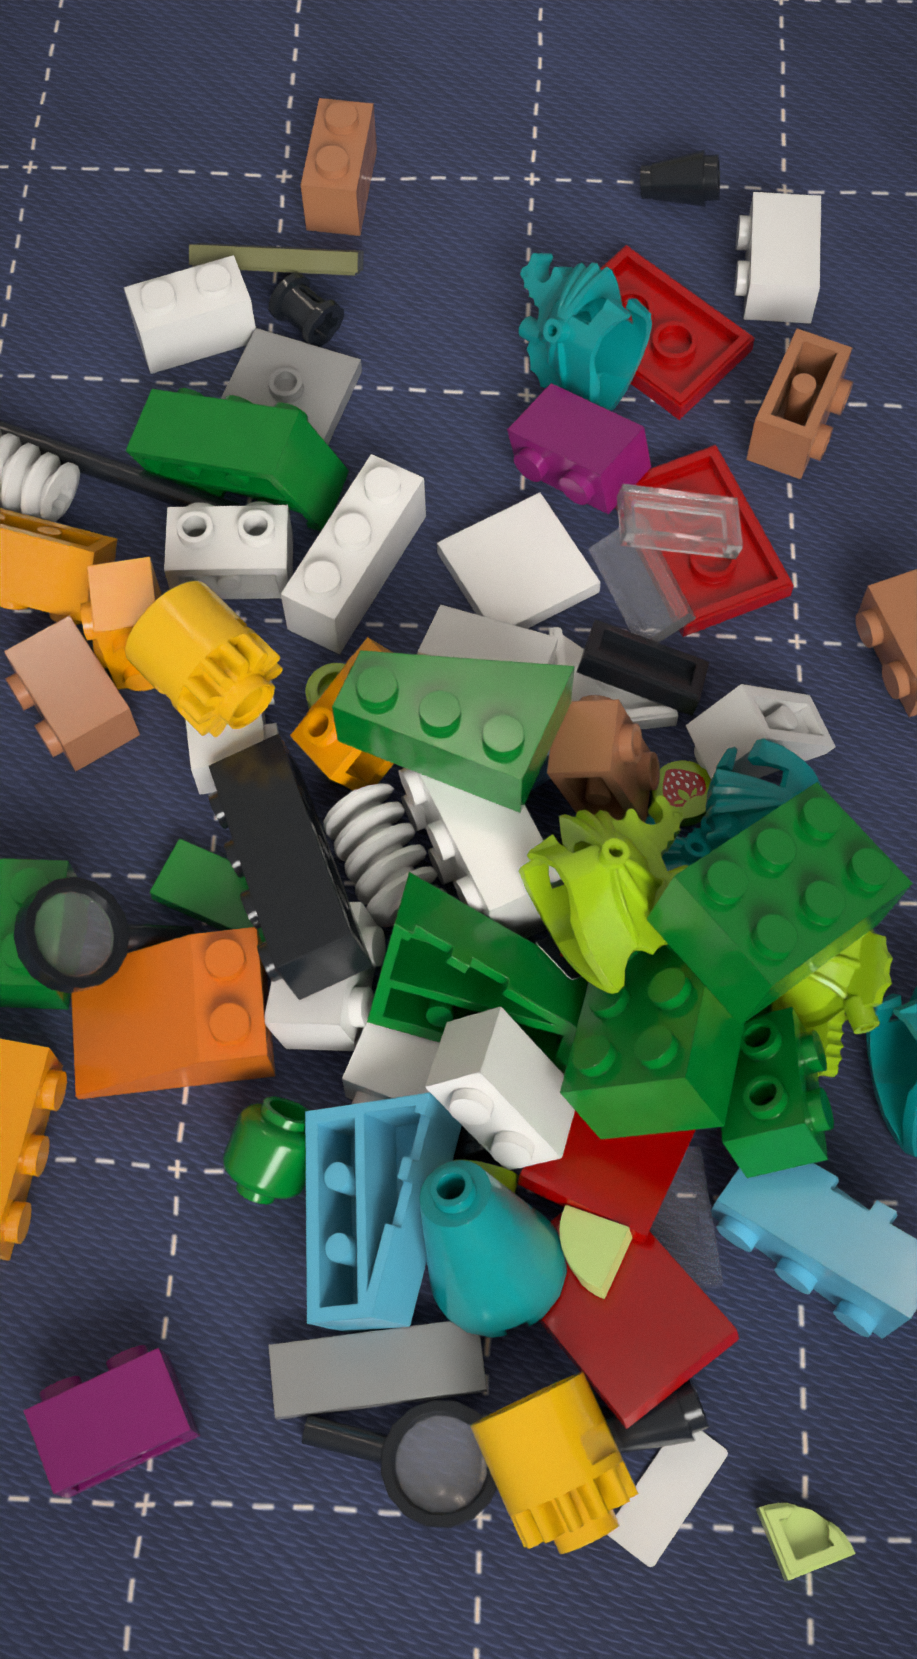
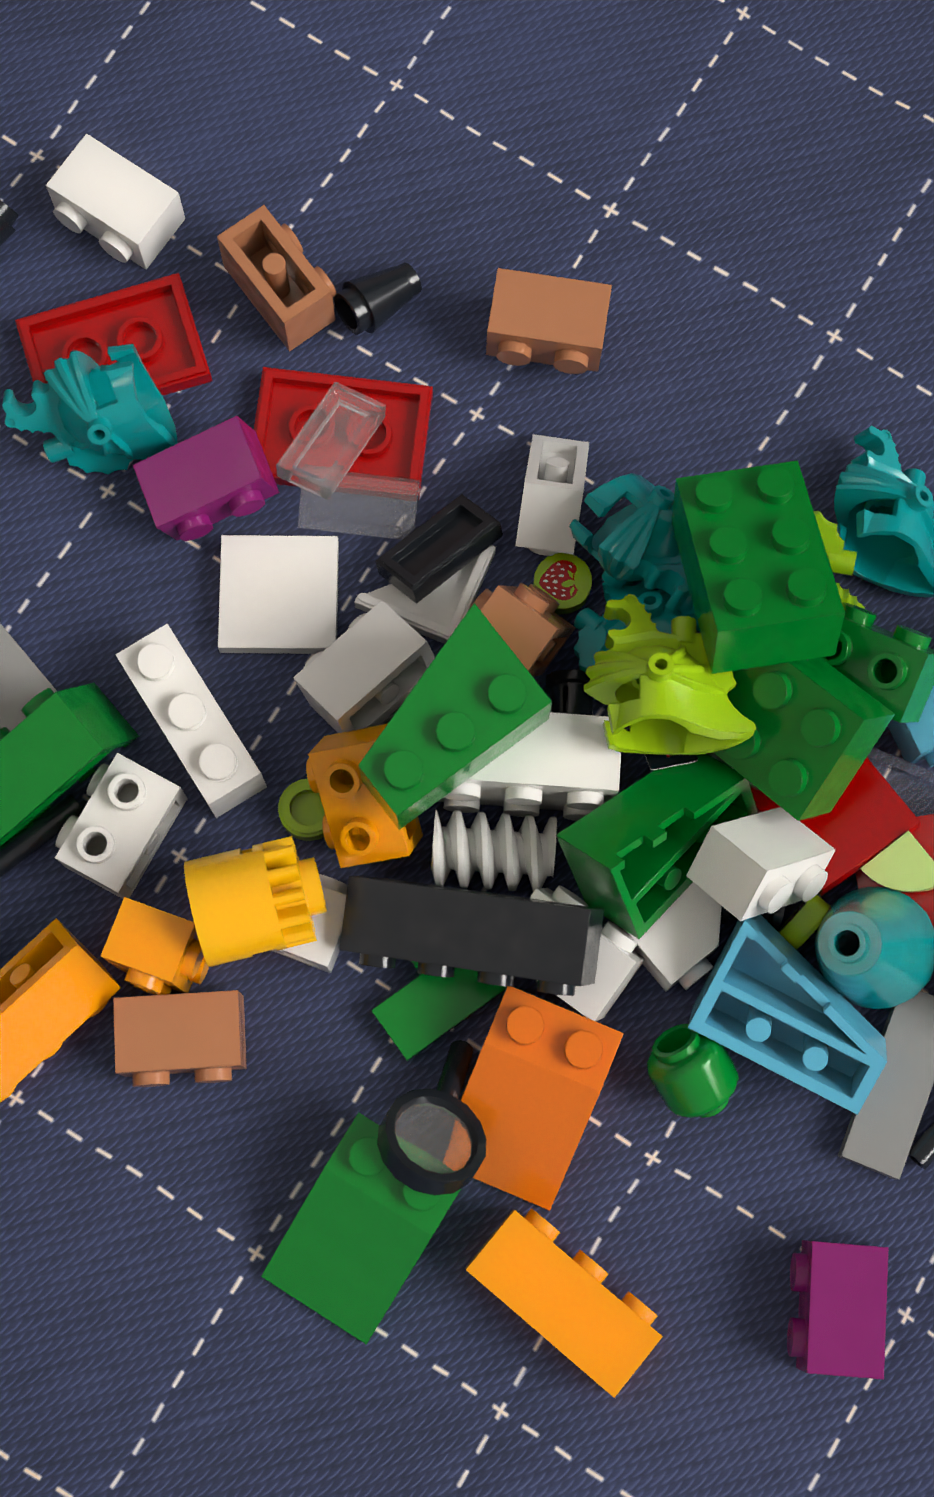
camera: 65 degrees left, 10 degrees up
none -> black cone [334,262,422,335]

